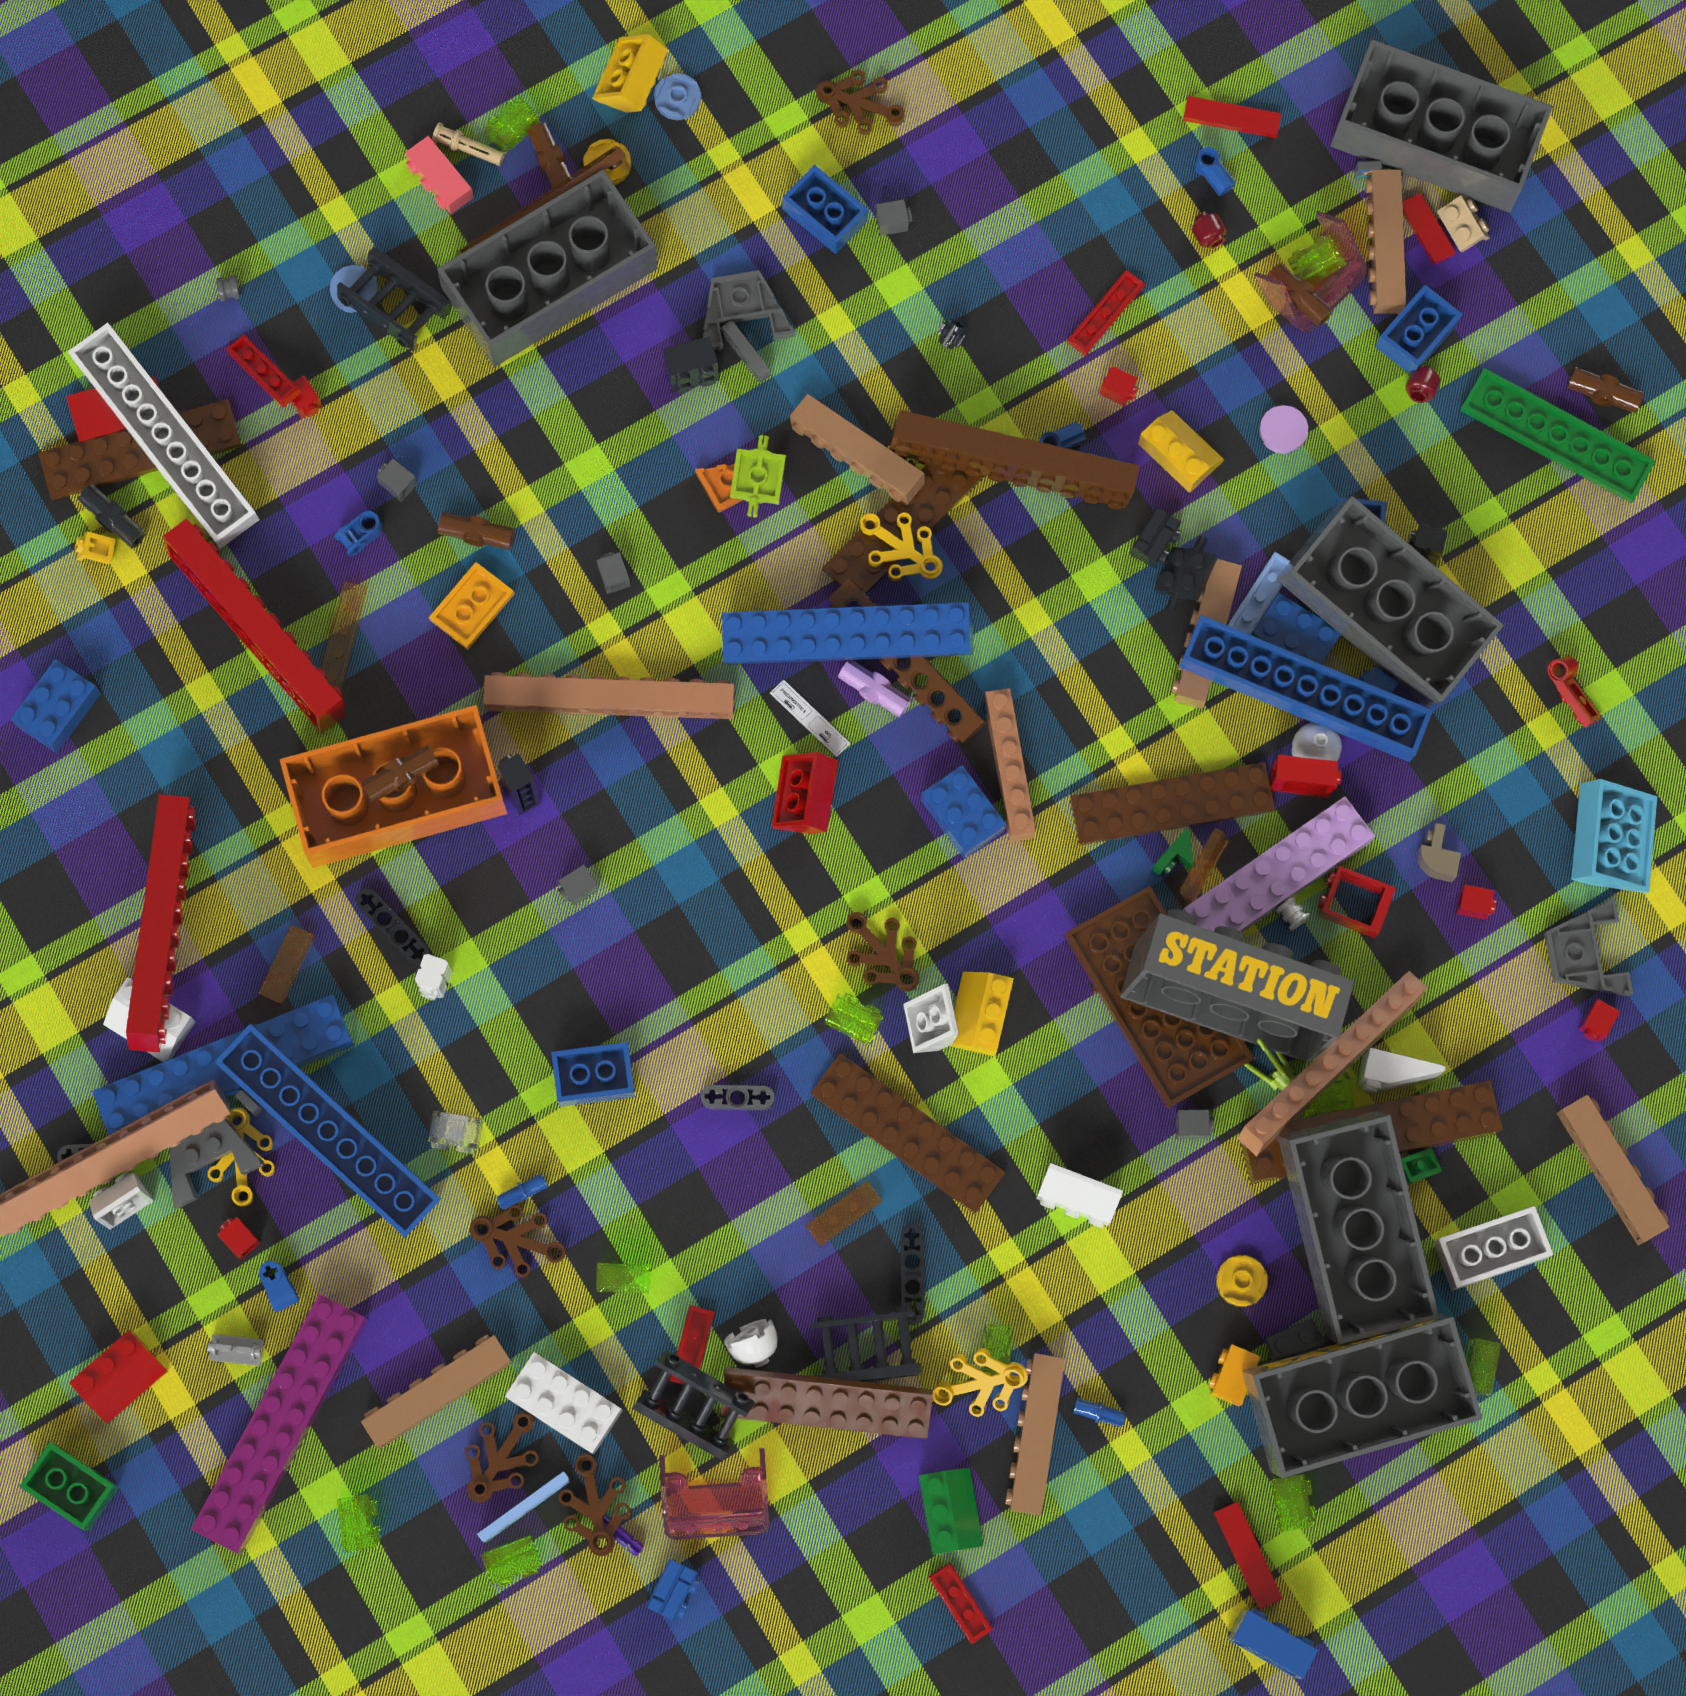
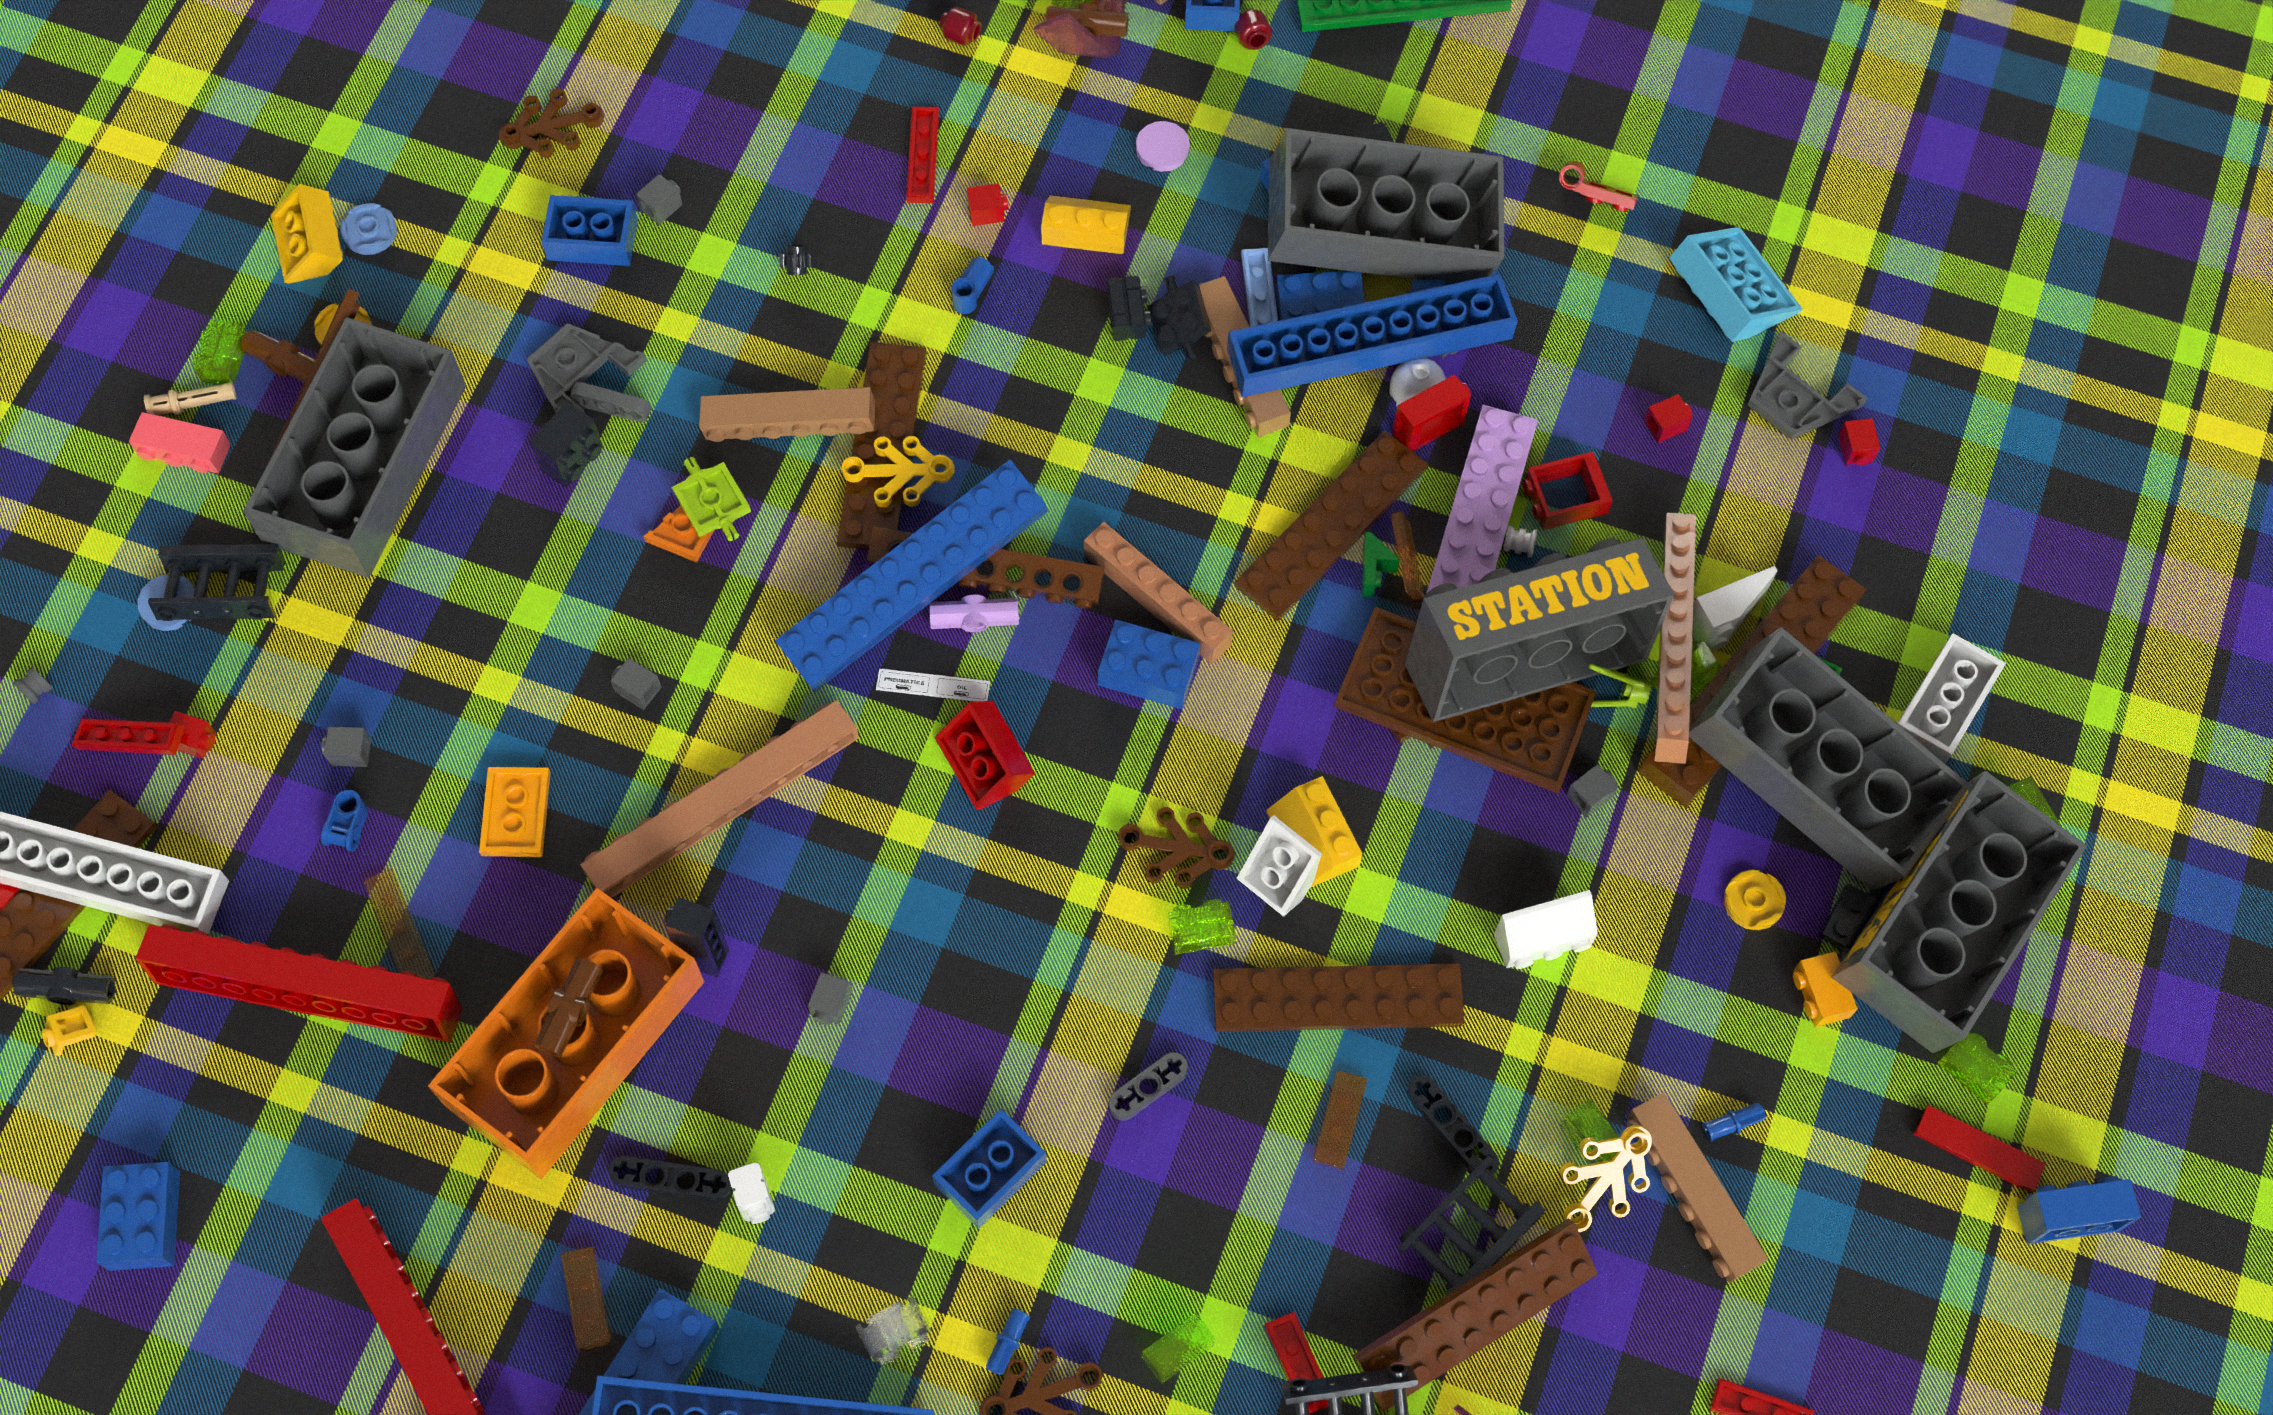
camera: 35 degrees left, 10 degrees down
reddish brown piece [438,512,515,550] -> none
white cylinder [724,1319,778,1367] -> none
reddish brown brick [889,410,1139,509] -> none
green slope [918,1468,983,1555] -> none
dark tan brick [1417,823,1461,882] -> none
medium nougat brick [1557,1095,1670,1245] -> none

